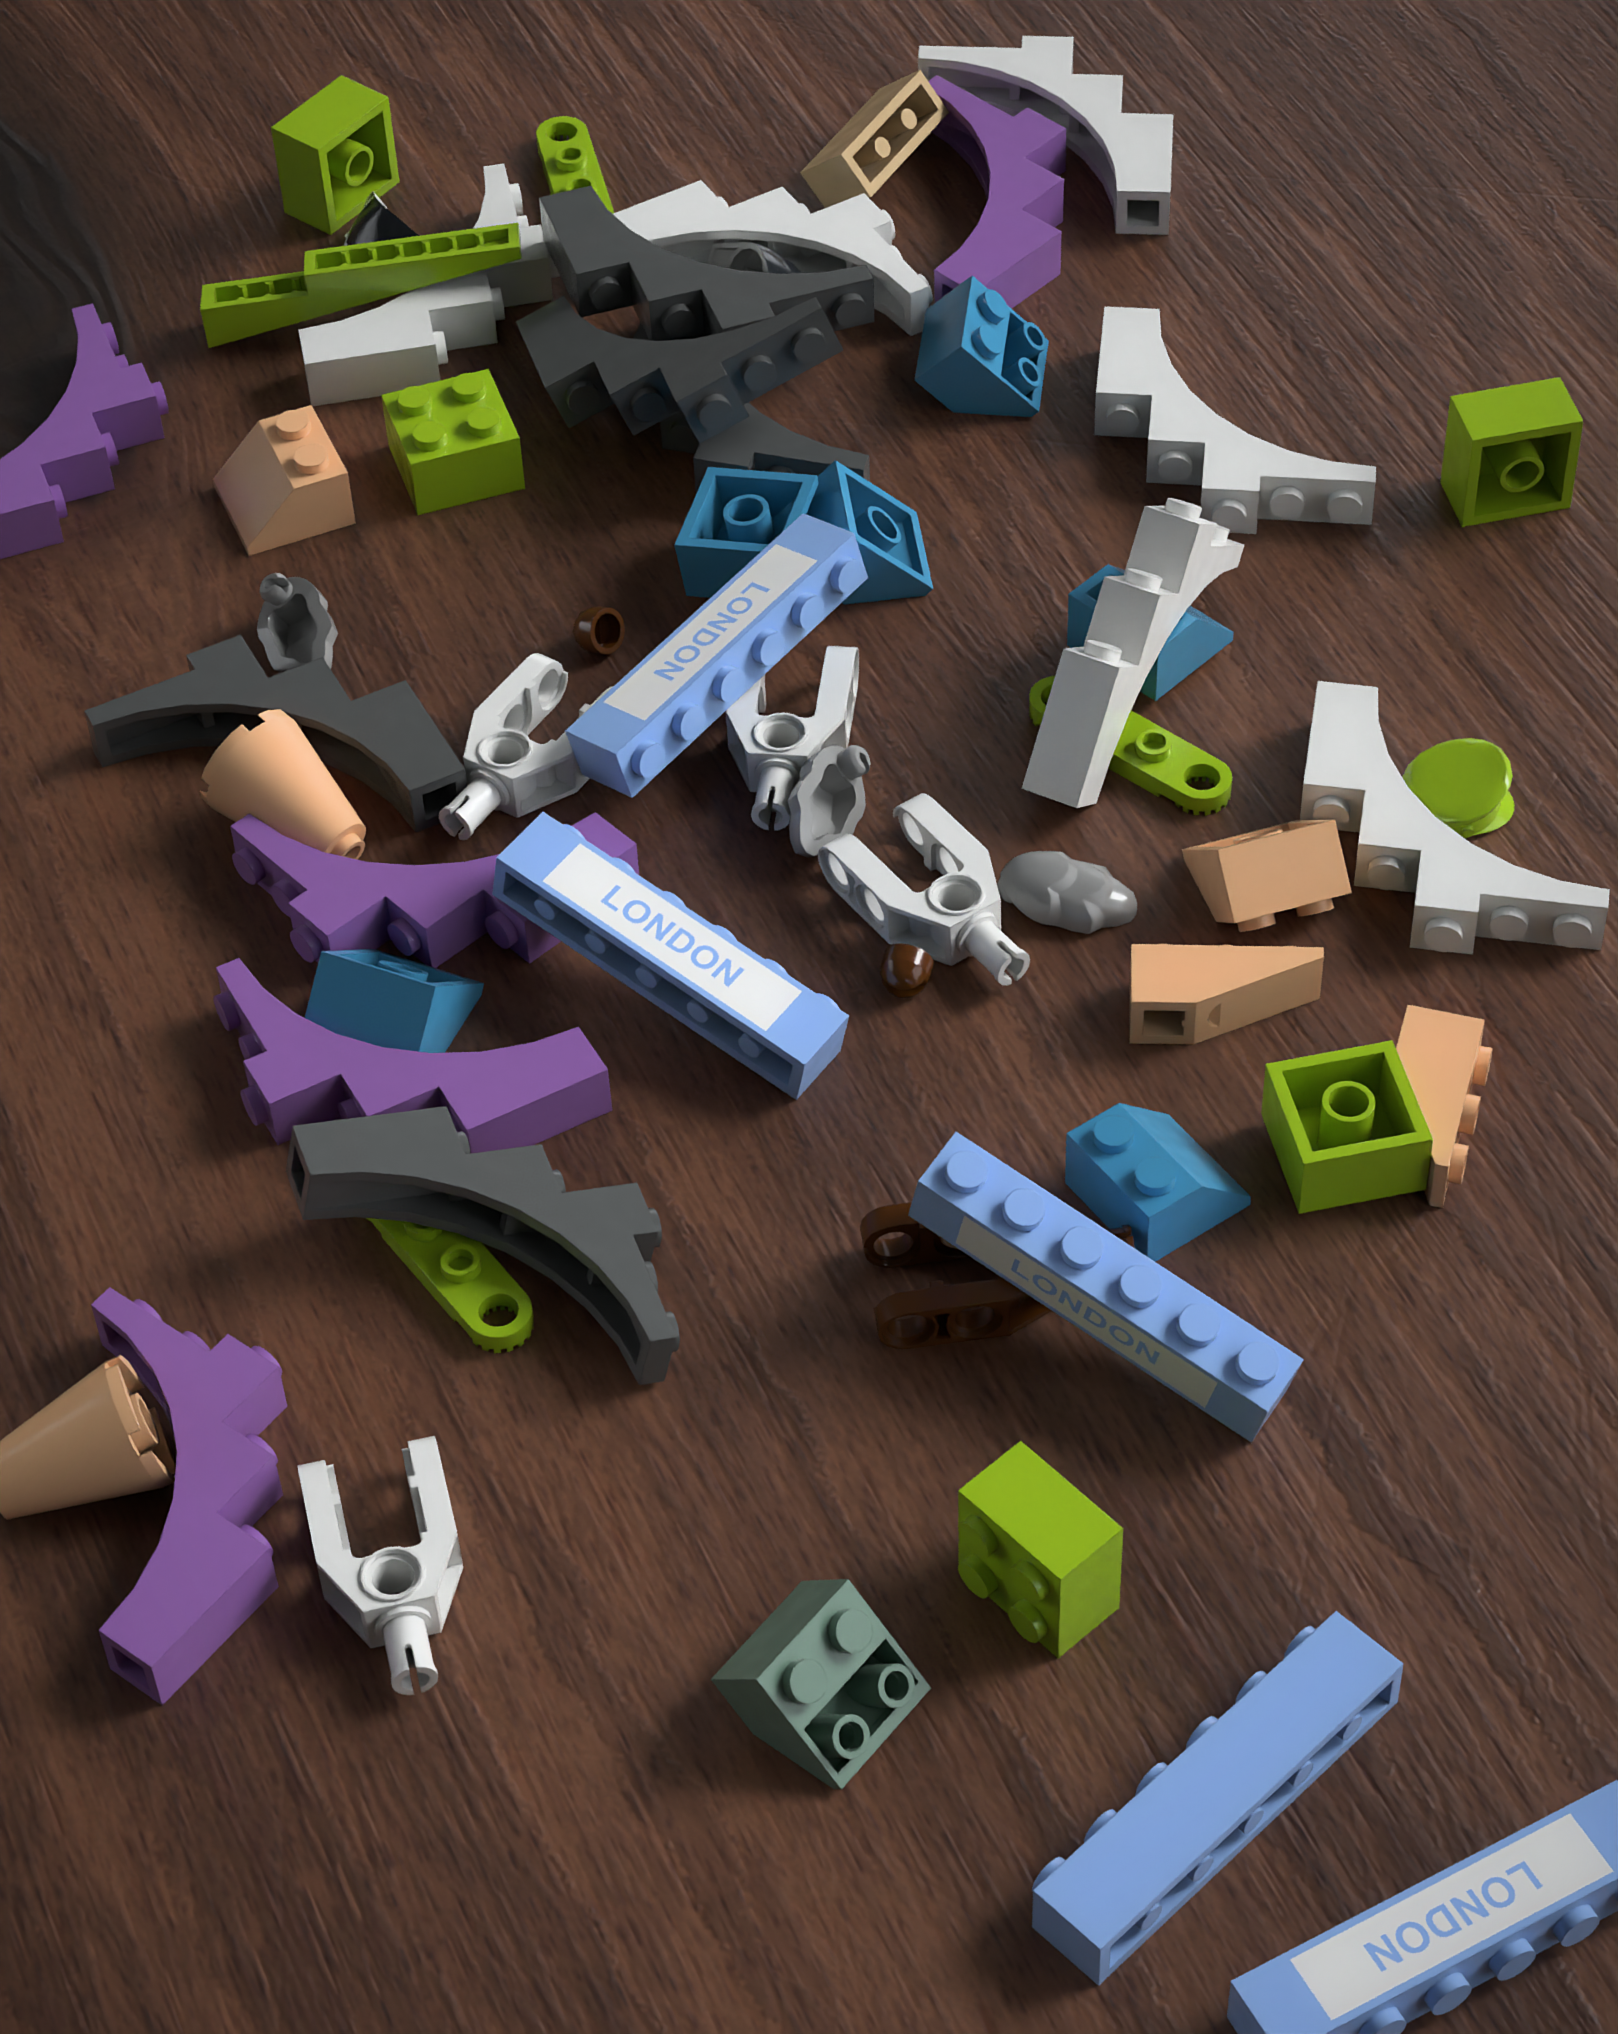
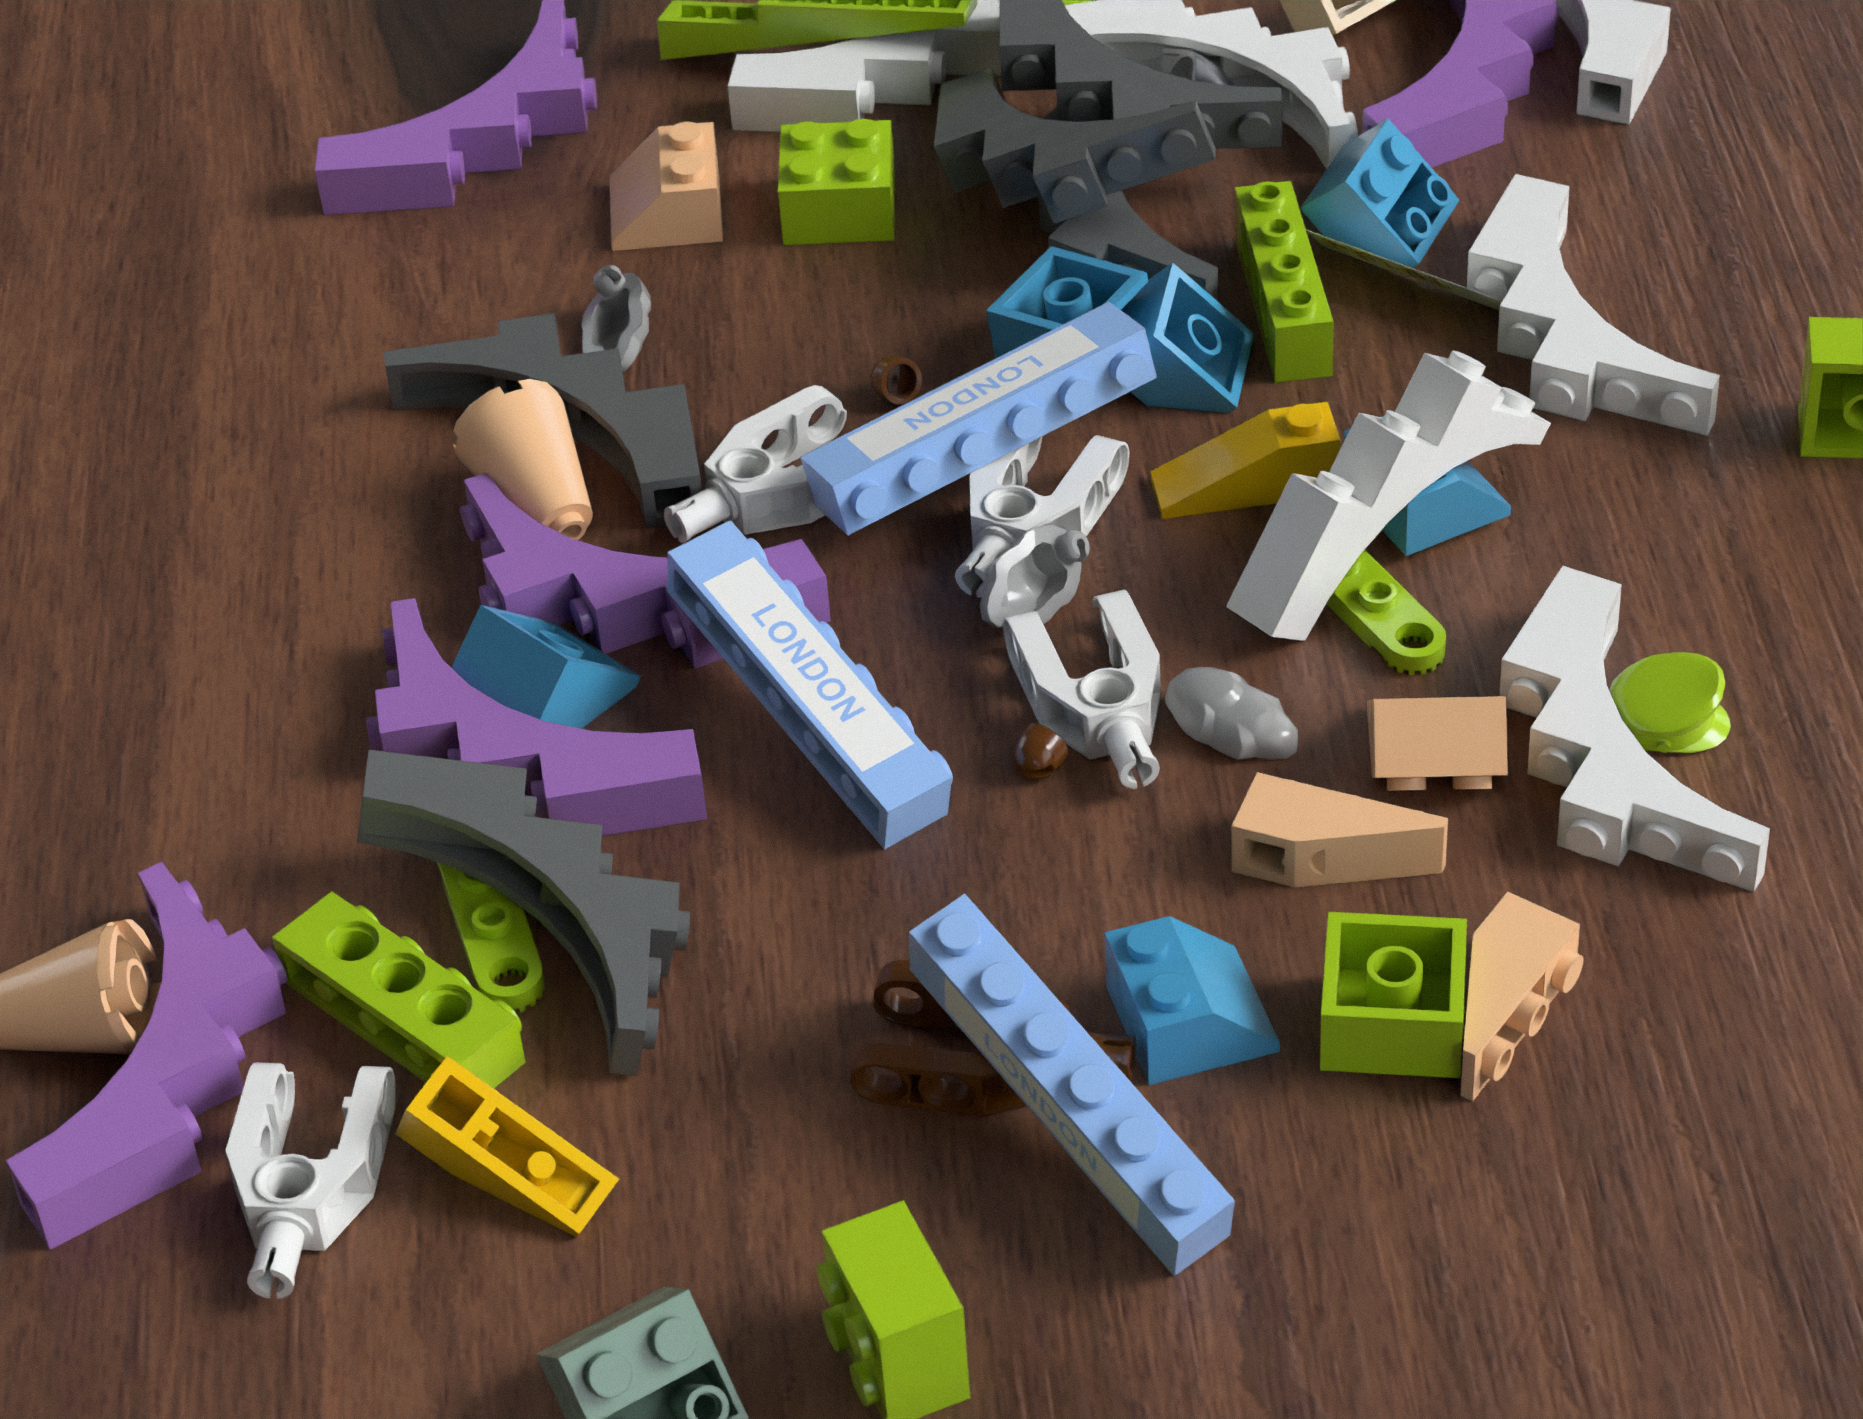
camera: 20 degrees right, 5 degrees down
none -> lime brick [272,891,526,1089]
none -> yellow slope [395,1056,619,1238]
none -> yellow slope [1150,402,1341,519]
none -> lime brick [1235,181,1334,383]
none -> white sticker [1306,230,1502,310]

